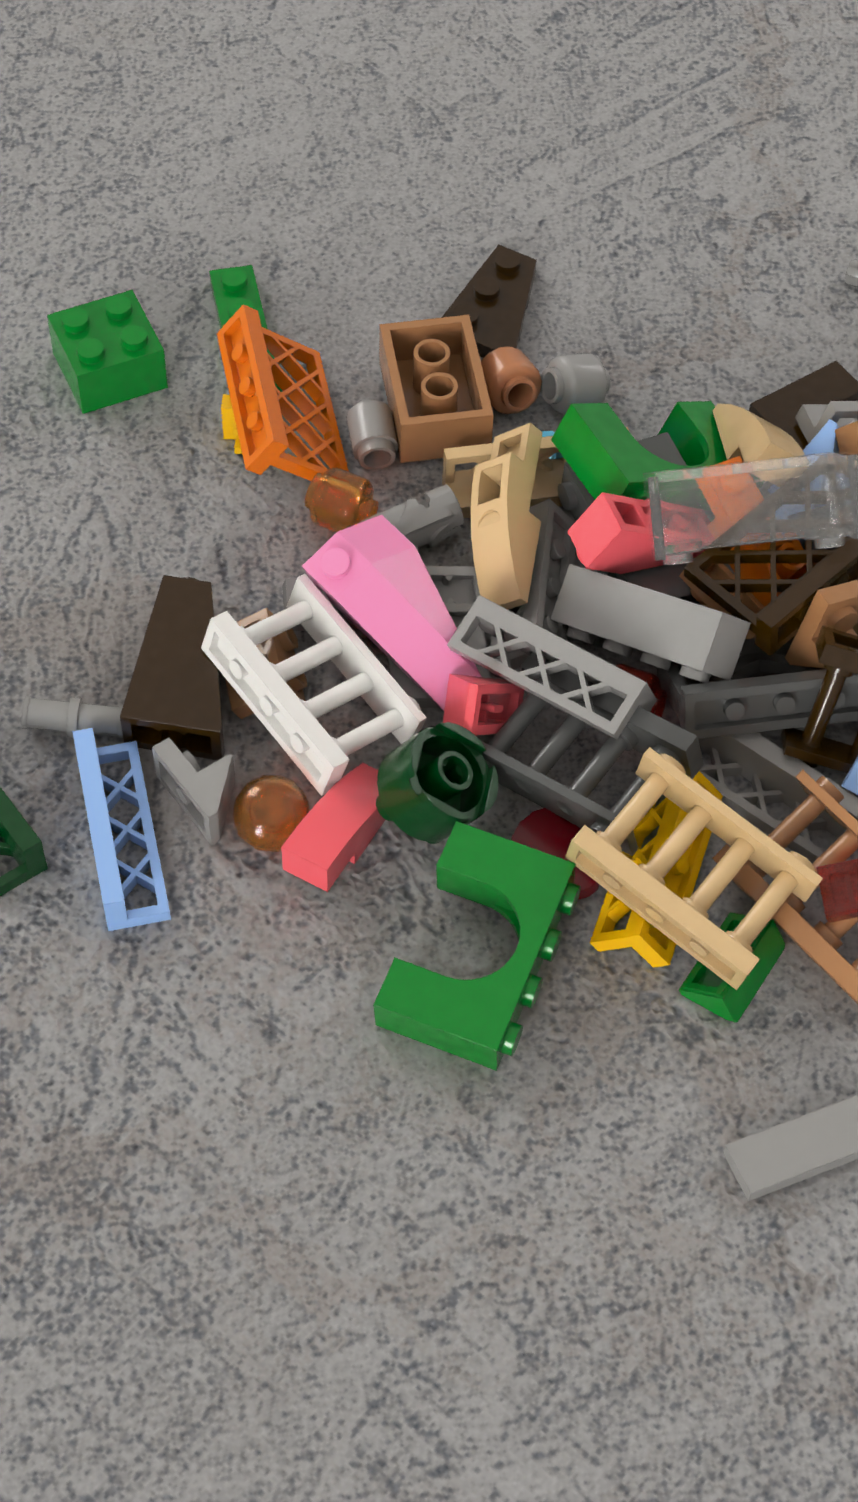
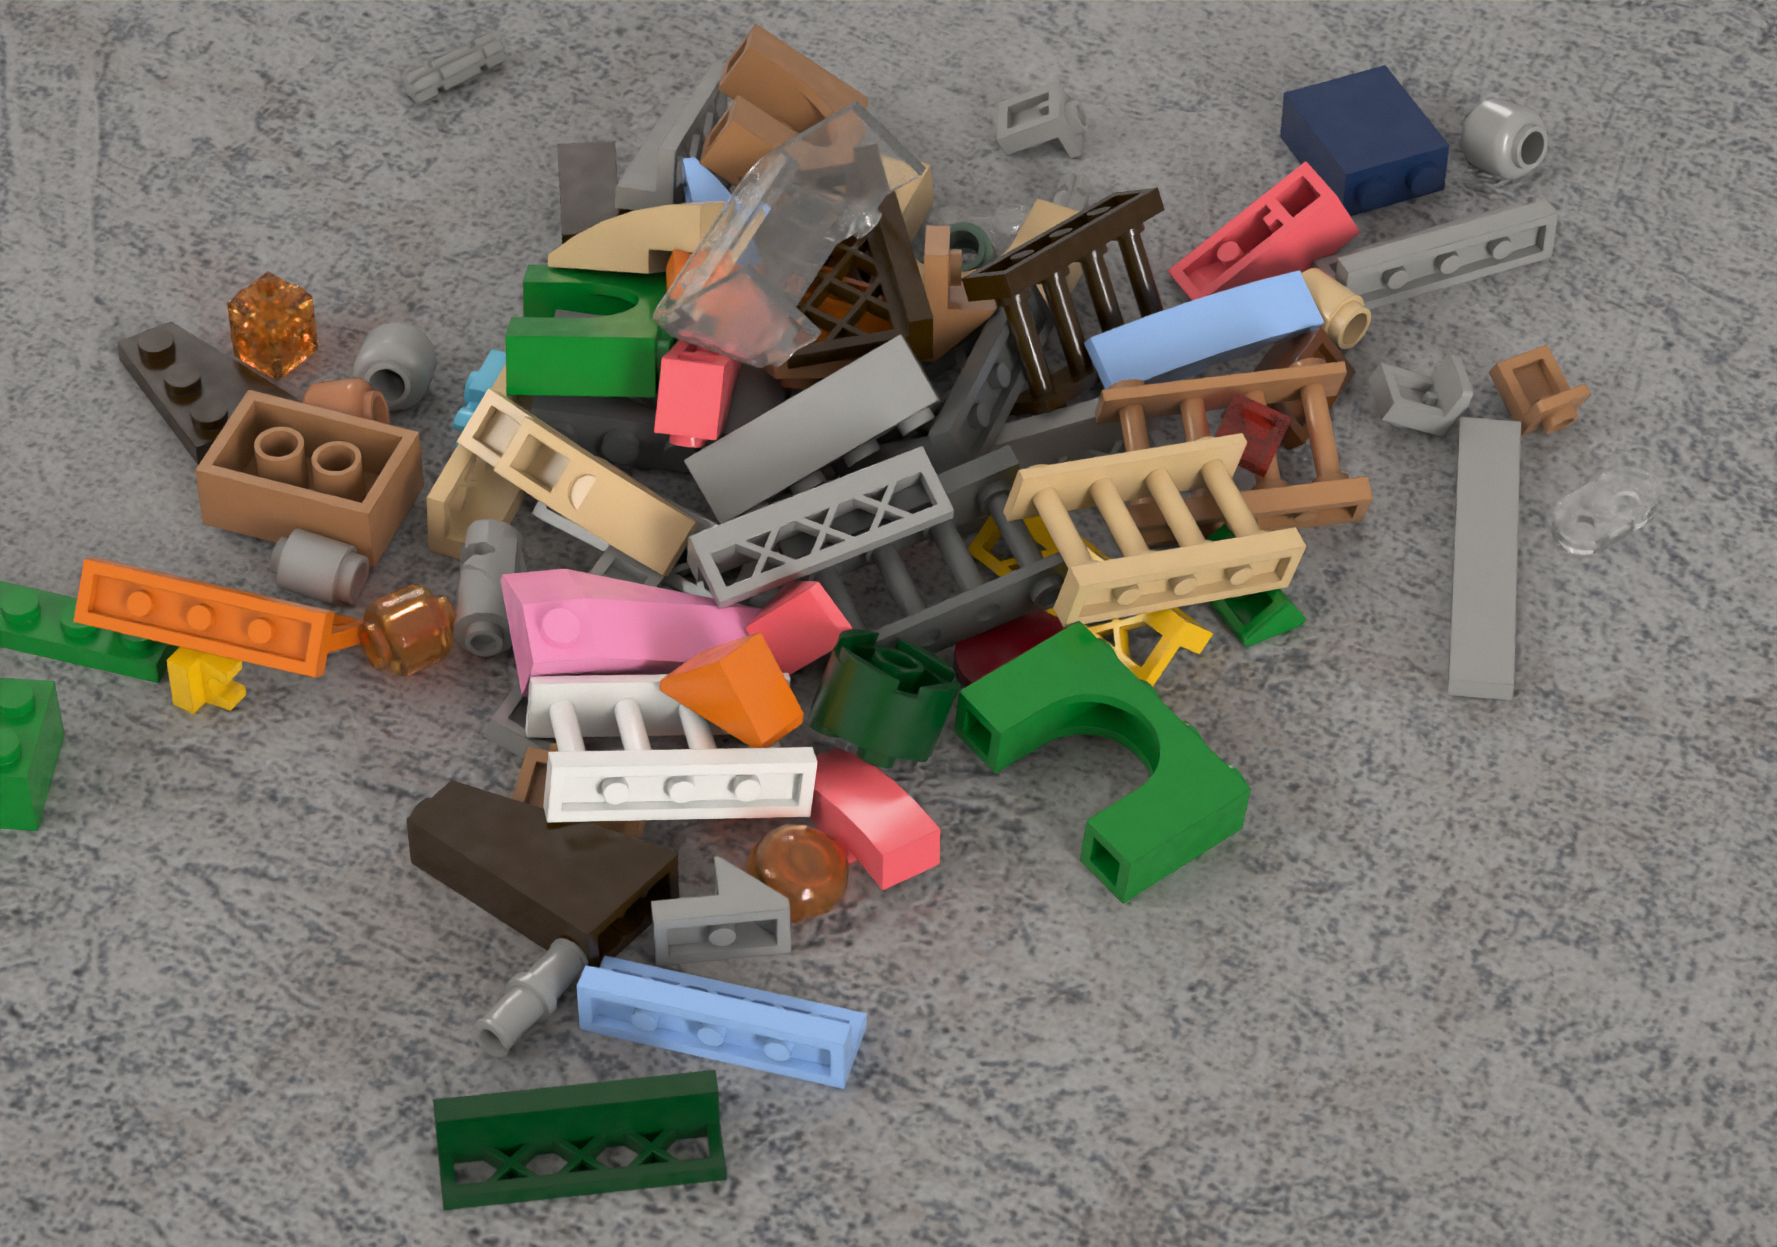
camera: 60 degrees left, 10 degrees down
none -> clear orange brick [227,271,318,381]
none -> orange slope [659,632,804,748]

